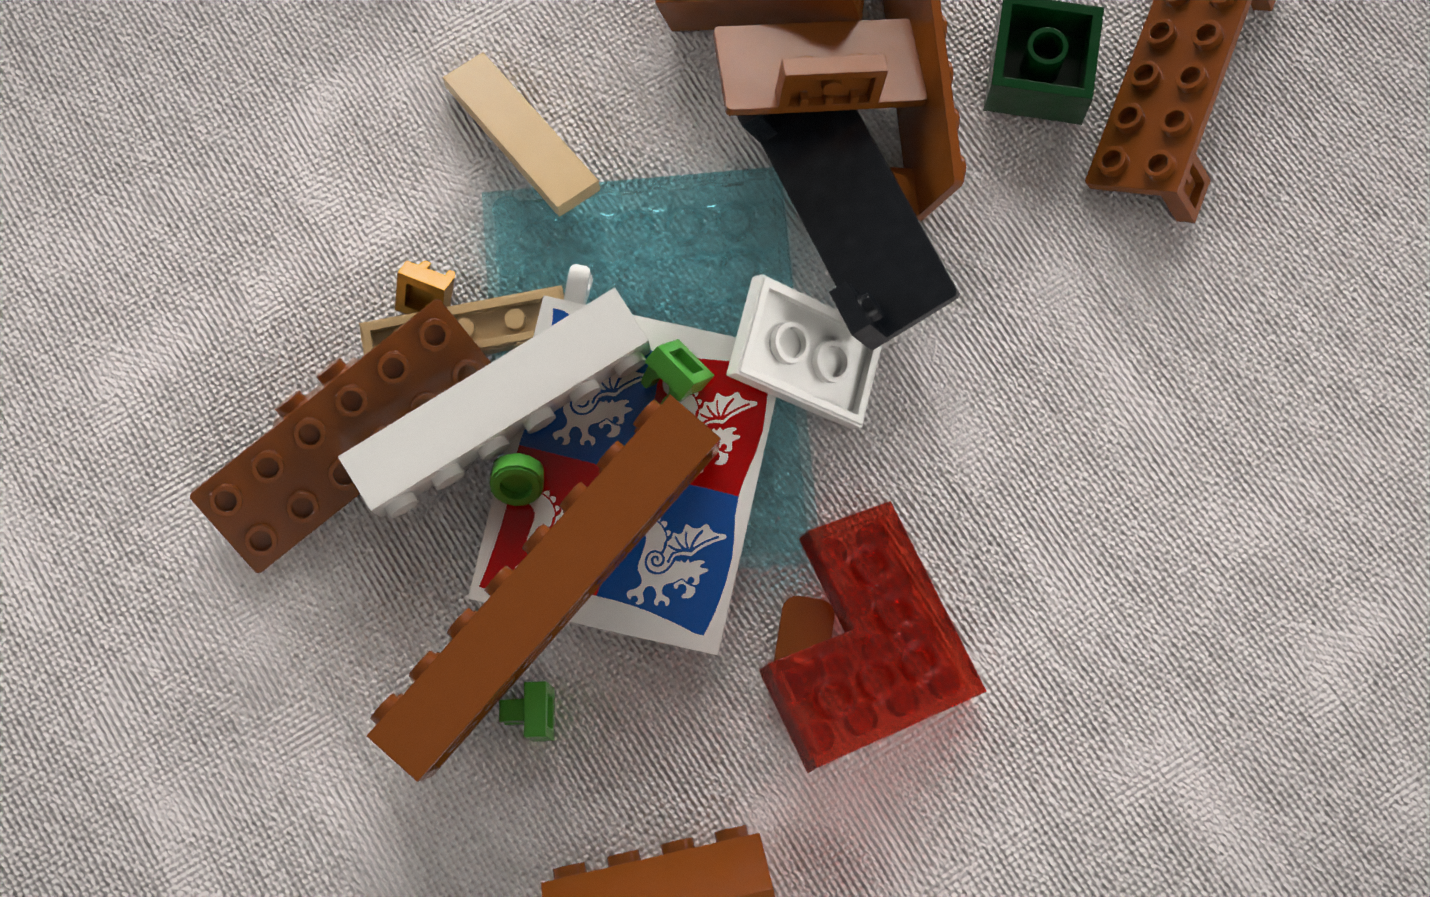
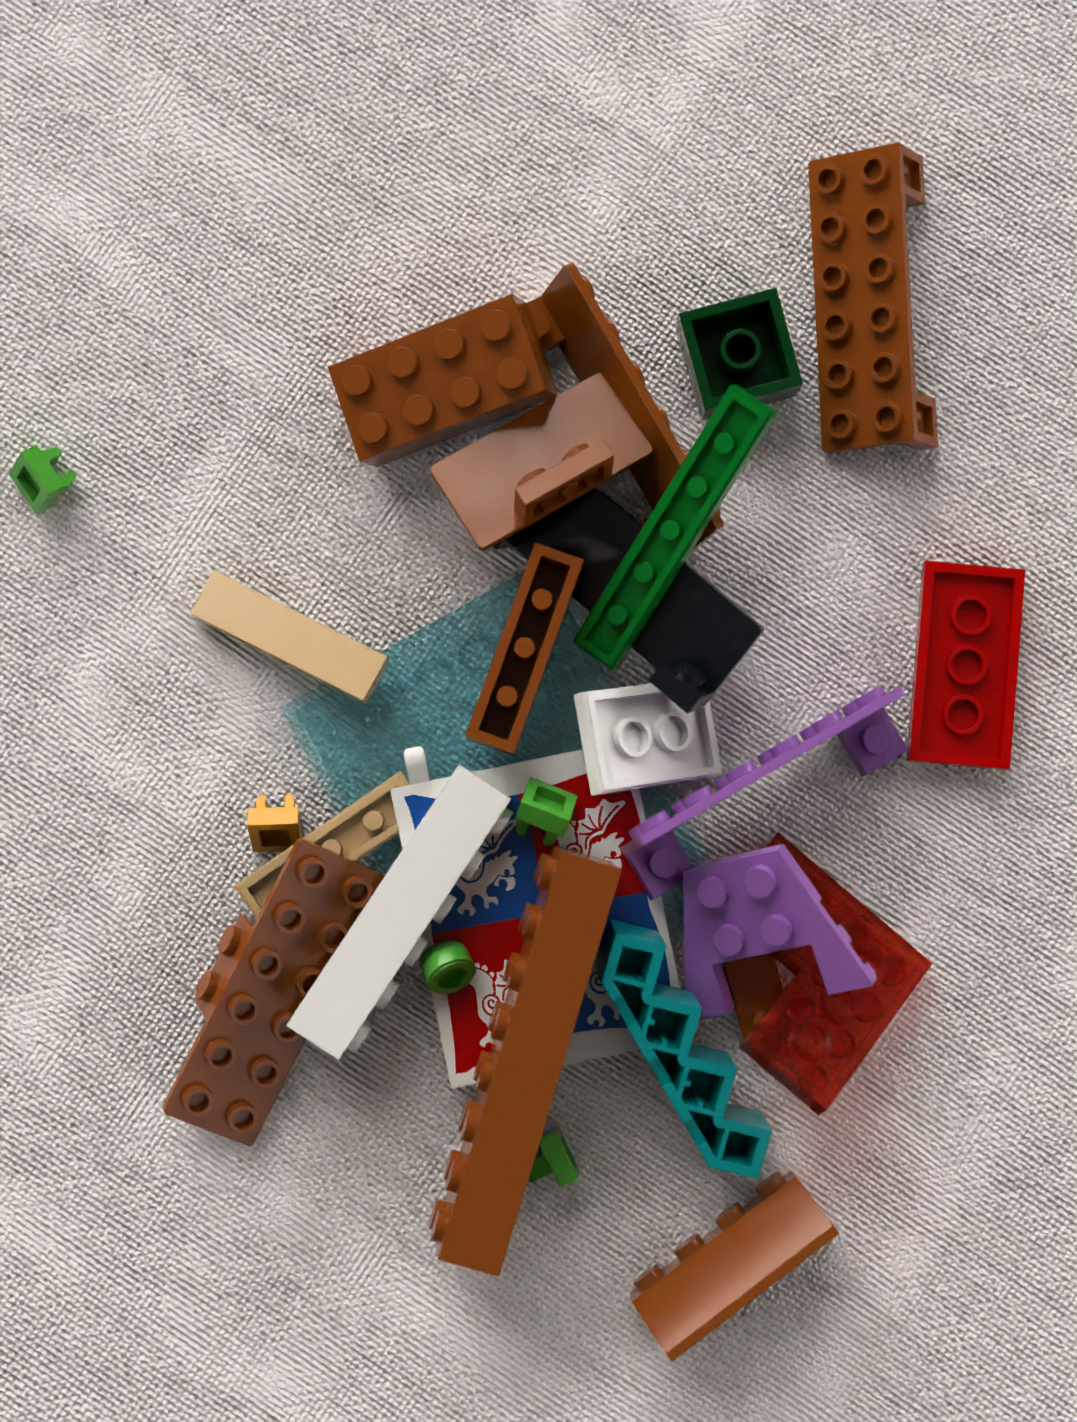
camera: 25 degrees left, 10 degrees up
none -> dark orange brick [465,542,584,757]
none -> green tile [572,384,778,670]
none -> teal brick [595,919,772,1179]
none -> medium lavender bracket [620,685,908,901]
none -> medium lavender wing [683,844,877,1020]
none -> red plate [906,561,1025,770]

